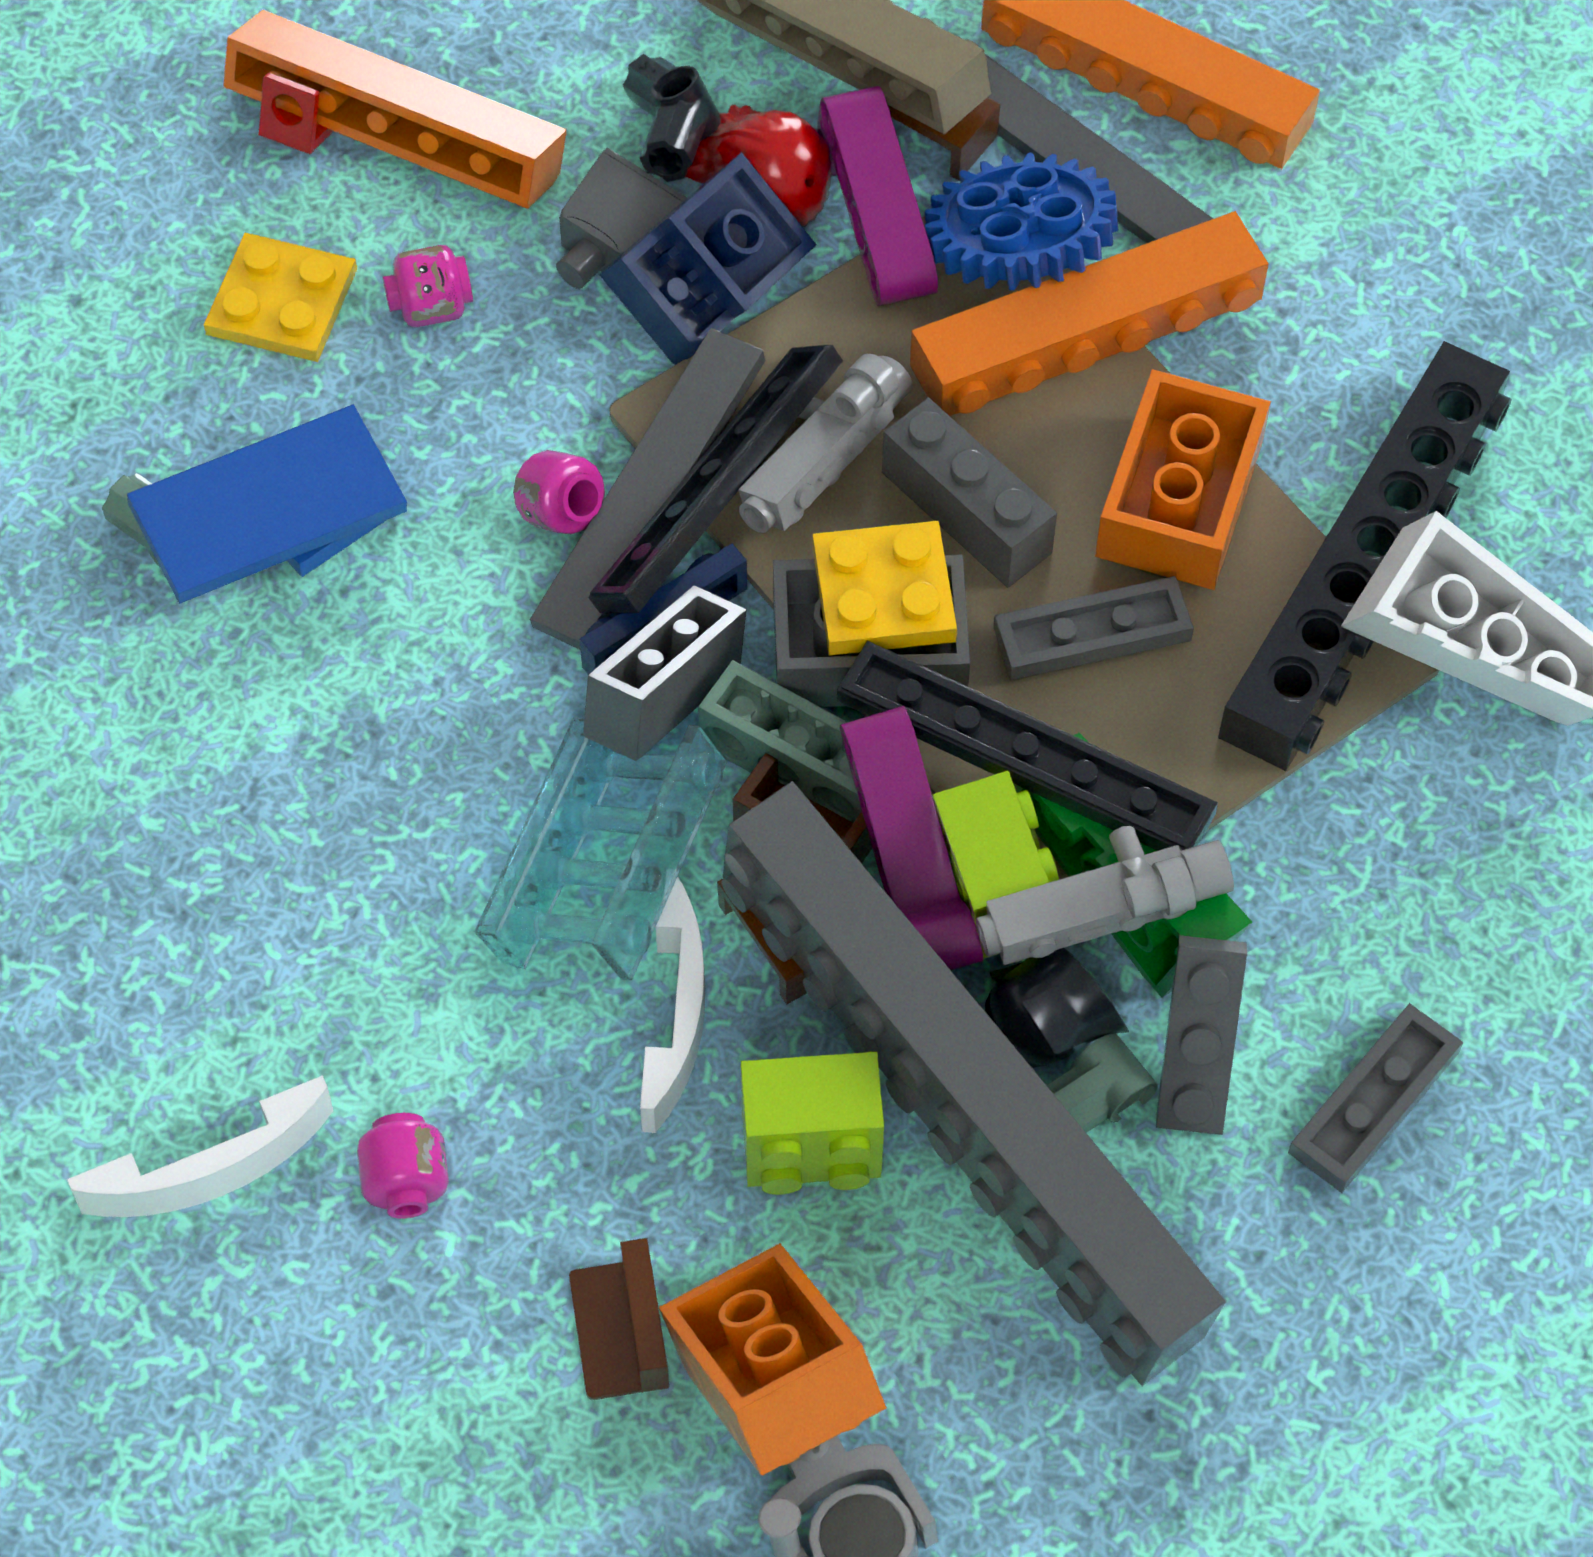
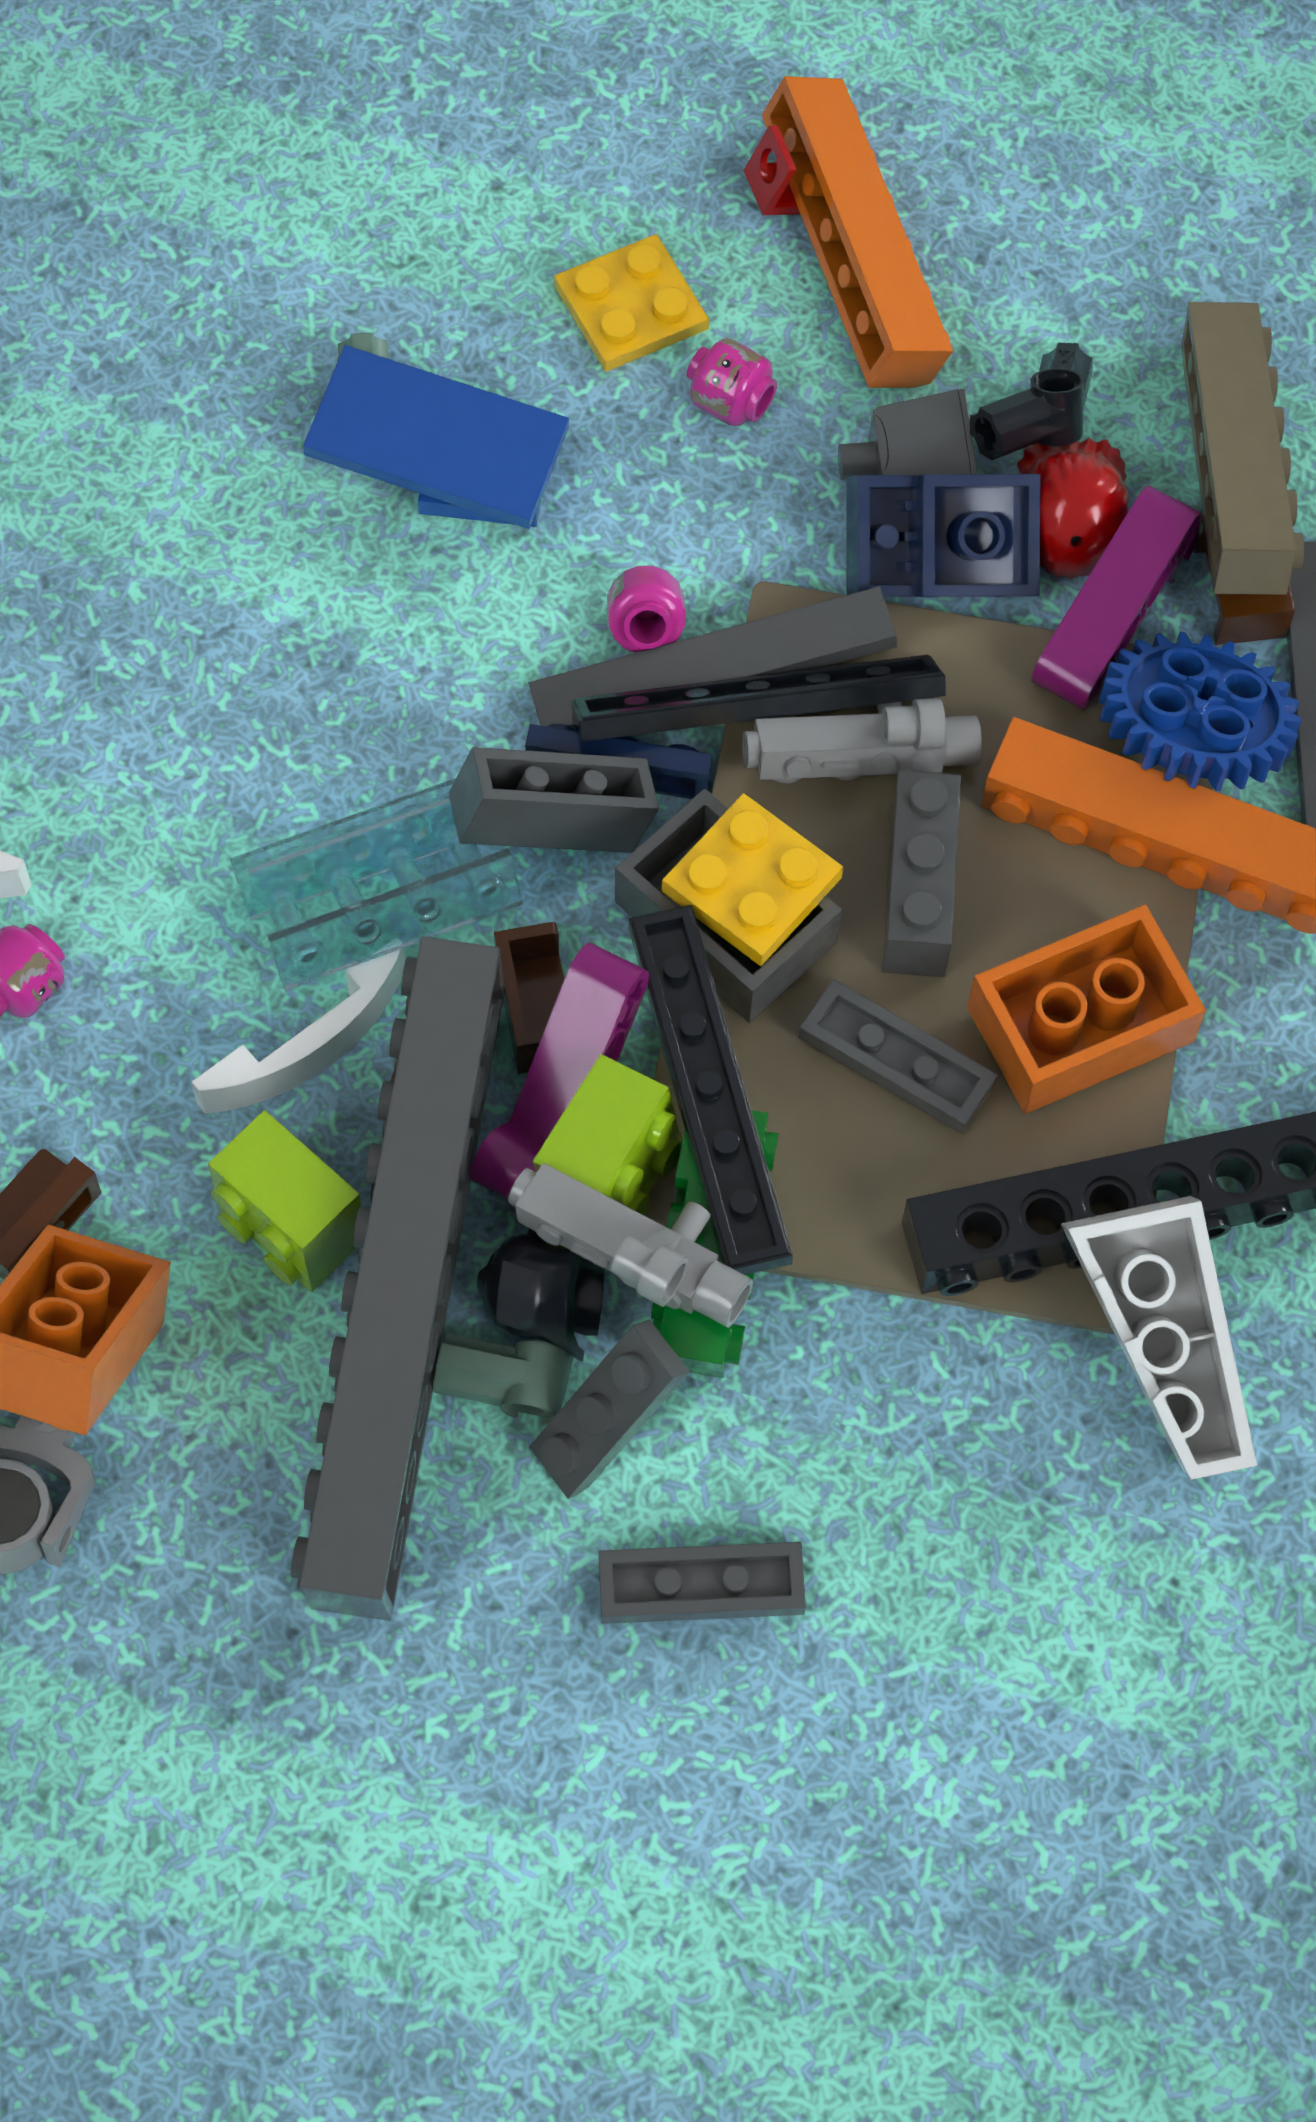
camera: 45 degrees right, 5 degrees up
sand green brick [698,660,862,823] -> none

